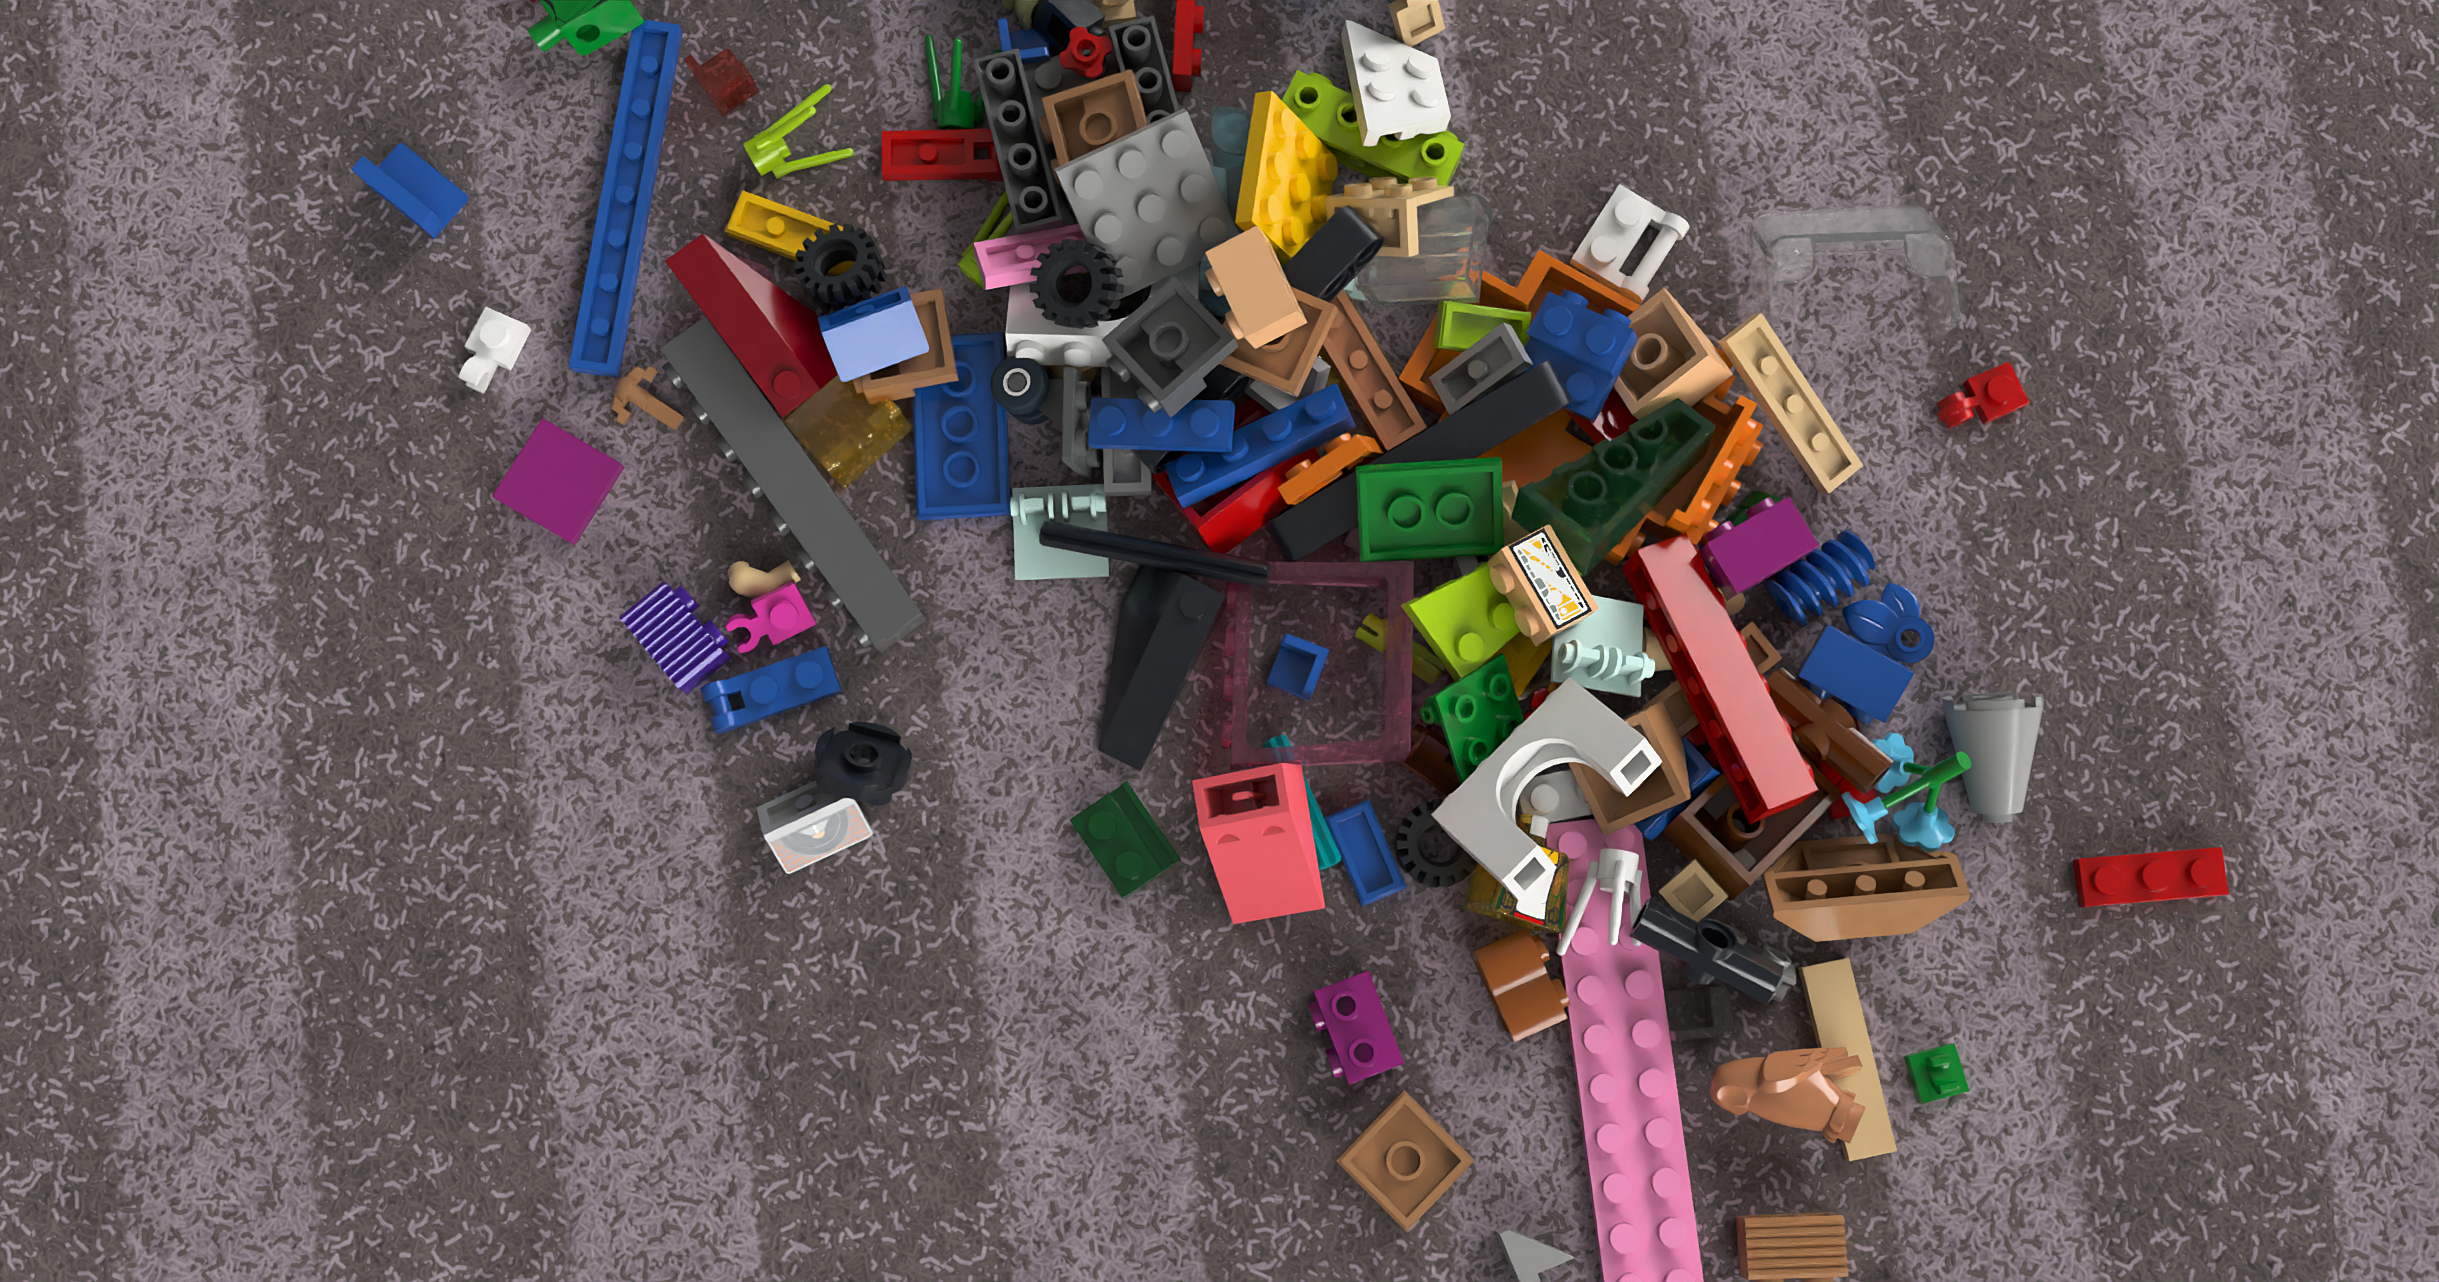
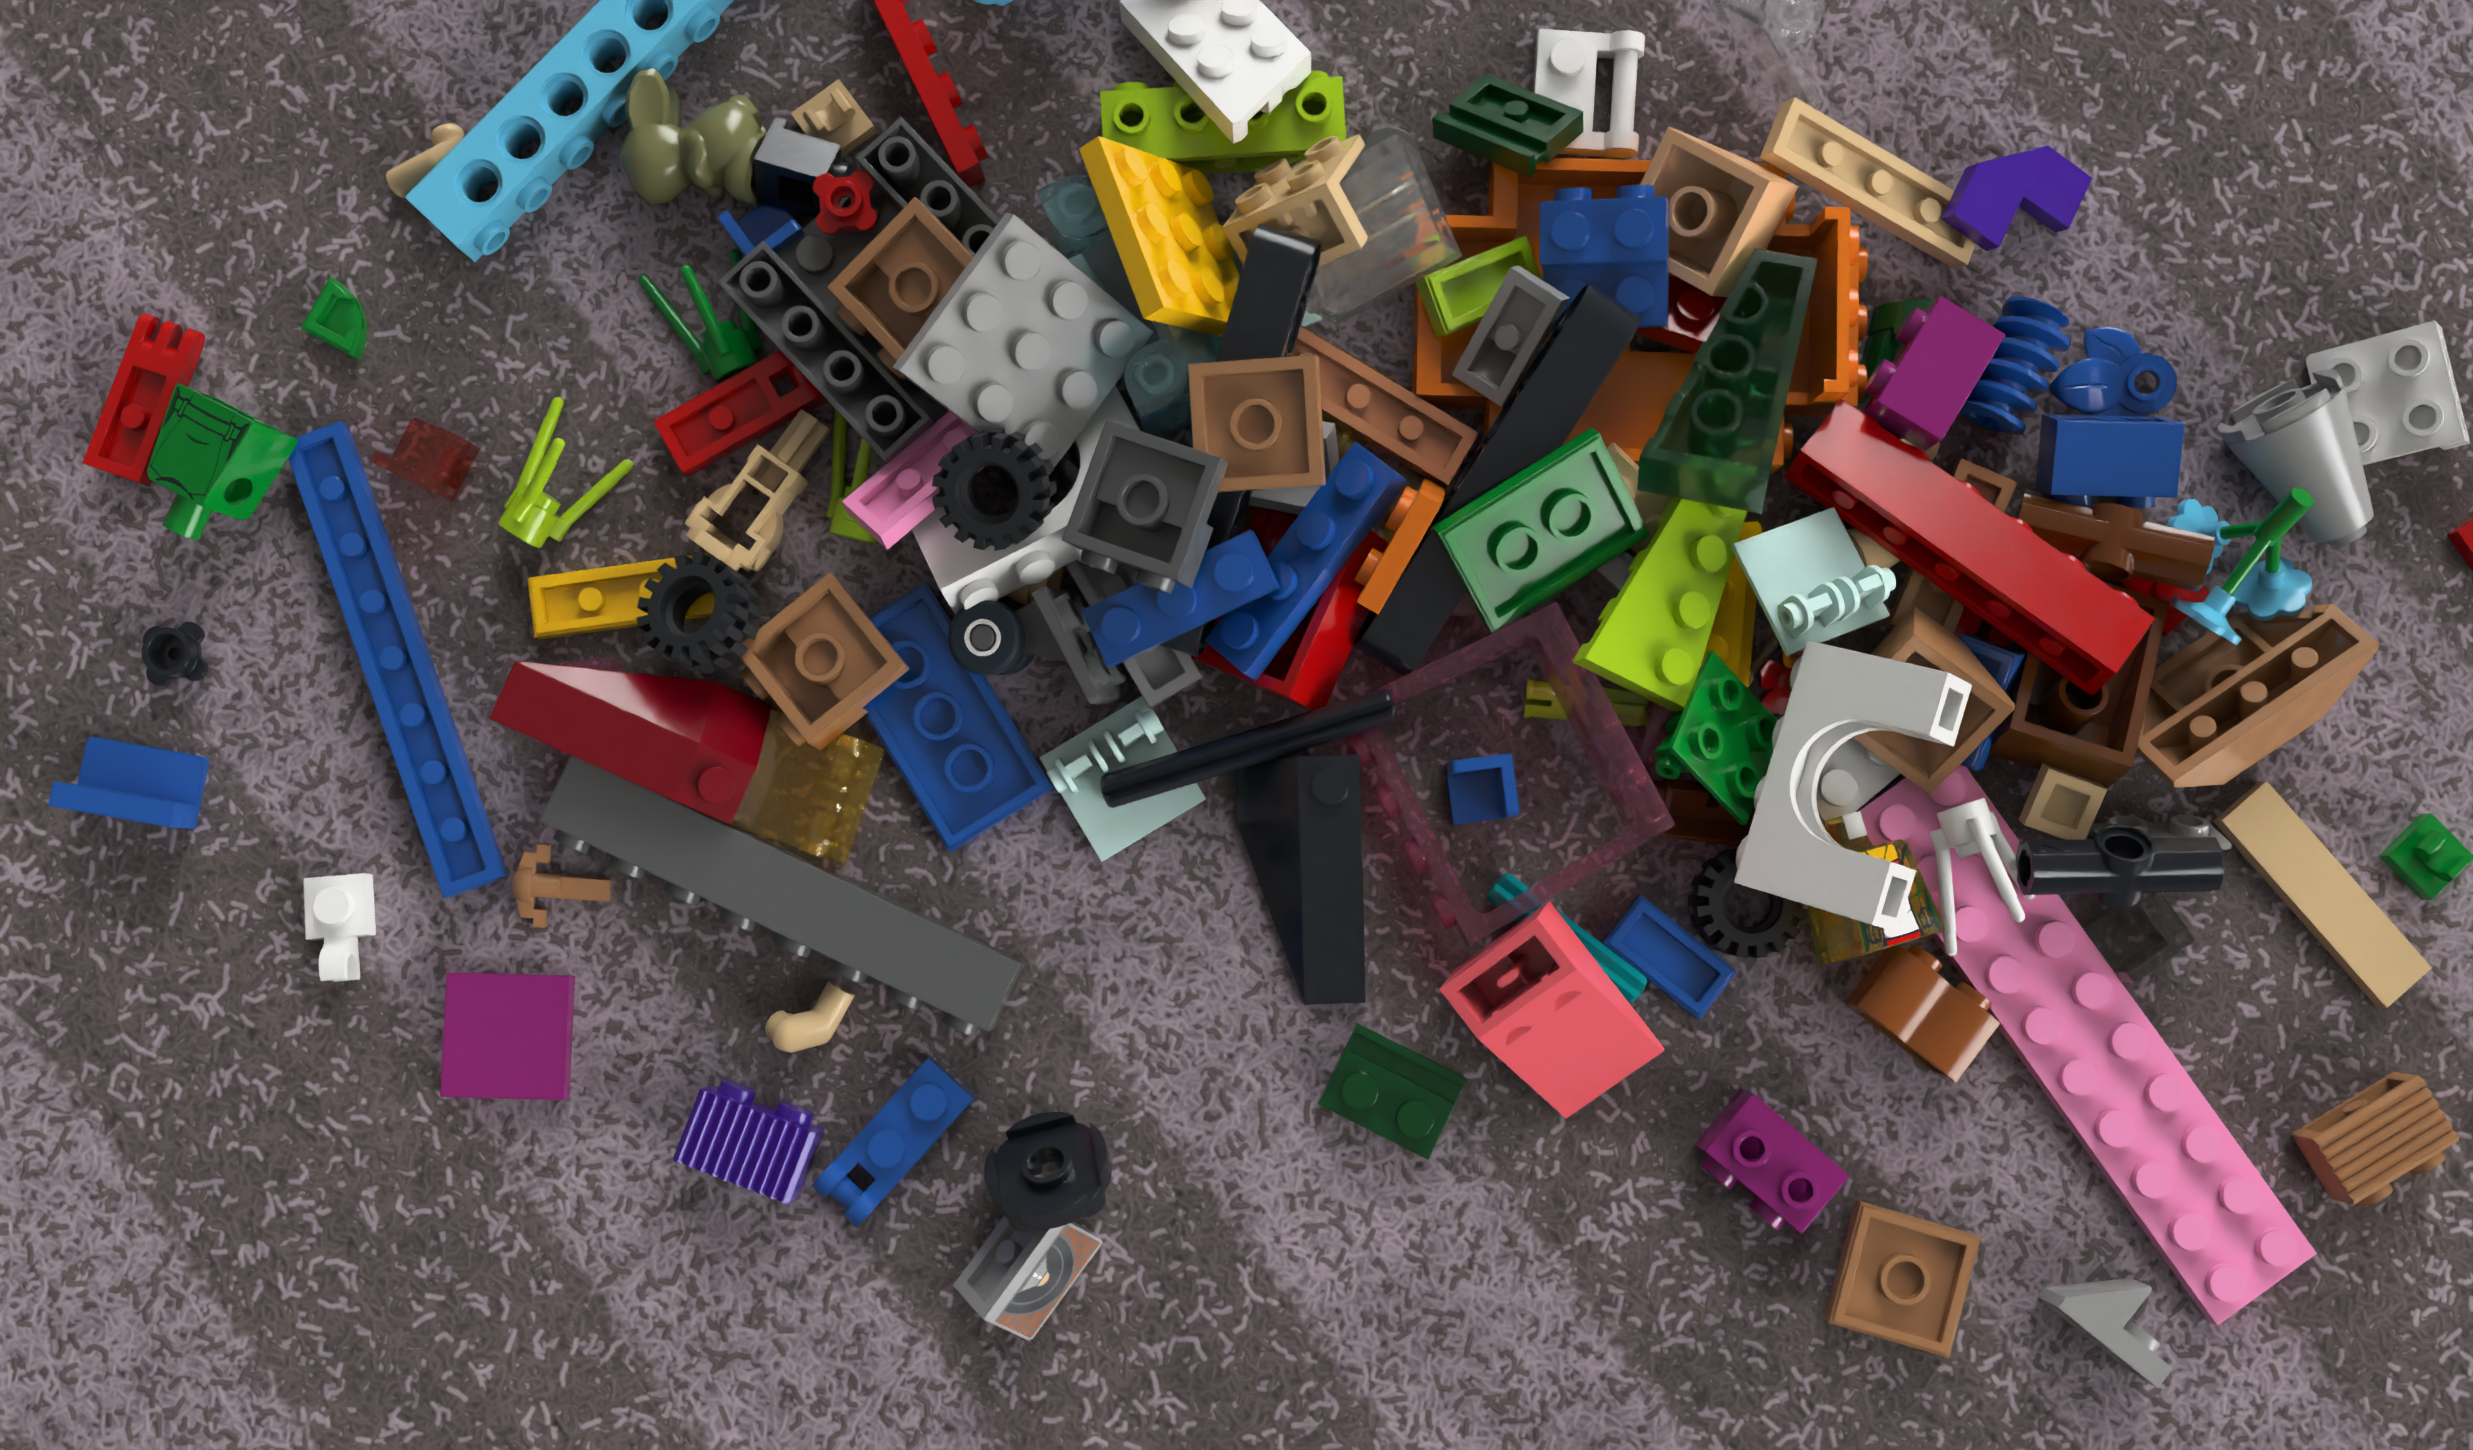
camera: 30 degrees left, 5 degrees up
dark pink plate [725,579,816,653] -> none
panel [818,286,929,382] -> none
light nougat brick [1205,225,1307,349] -> none
brick [1487,524,1599,646] -> none
nougat animal [1709,1047,1865,1144] -> none
red plate [1936,361,2030,429] -> none
none -> black plate [142,622,209,686]
none -> tan piece [684,409,831,573]
none -> dark green plate [1432,74,1584,177]
none -> dark purple tile [1941,145,2092,251]
none -> white bracket [2306,320,2470,465]

